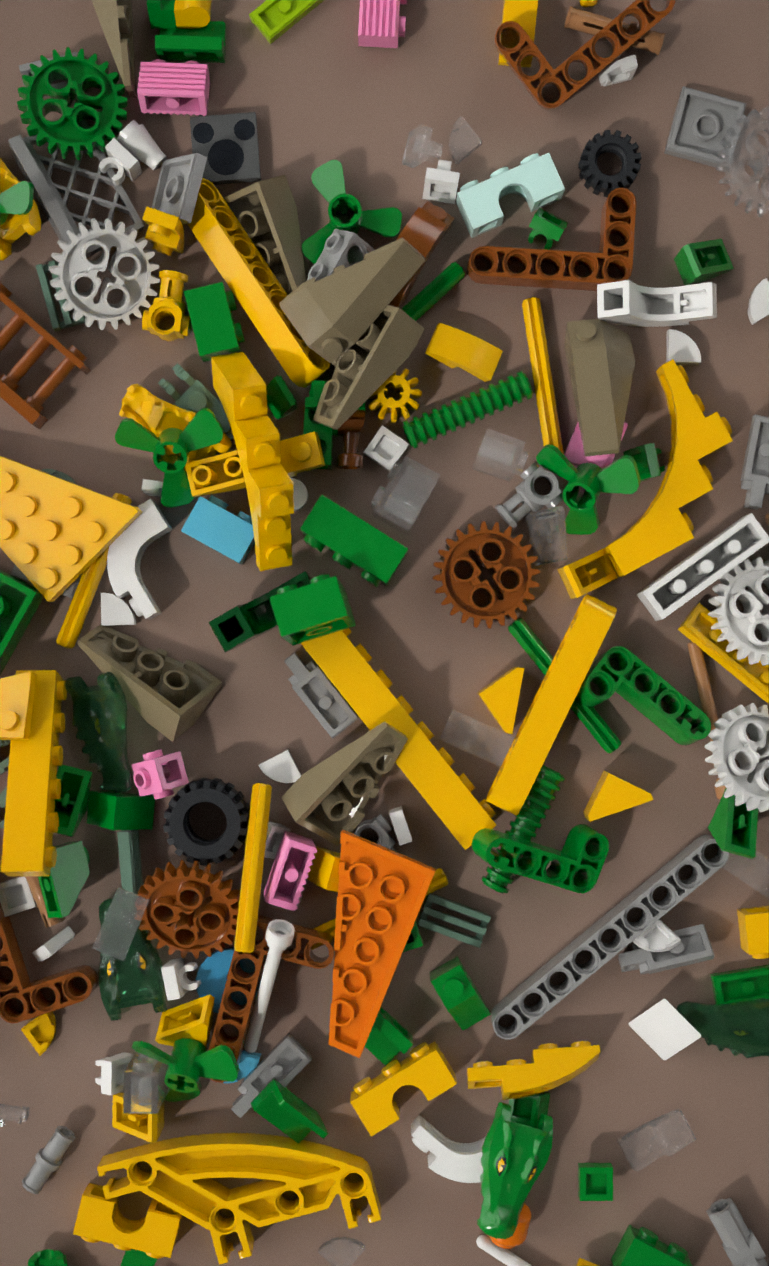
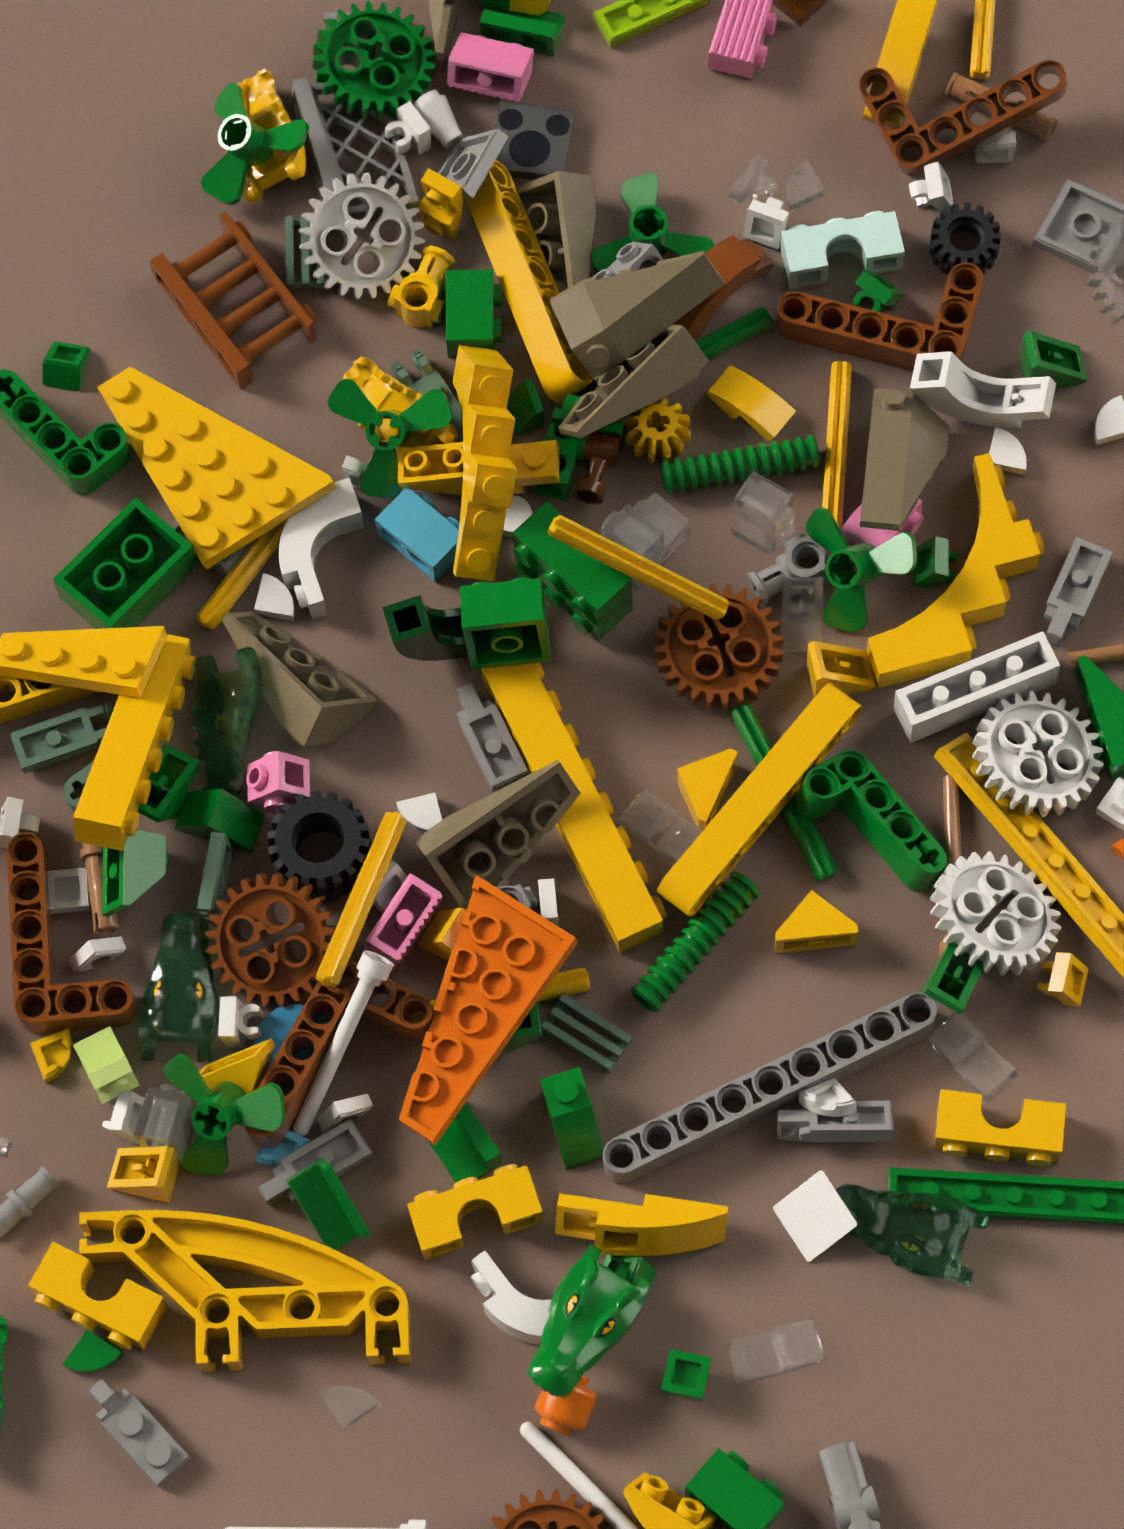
camera: 25 degrees right, 20 degrees down
clear slope [92,887,149,961] -> none
white tile [363,425,409,473] -> none
green beam [472,824,610,894] -> none
none -> yellowish green brick [73,1026,140,1104]
none -> white tile [317,1093,373,1133]
none -> yellow axle [548,515,729,620]
none -> white tile [909,162,954,215]

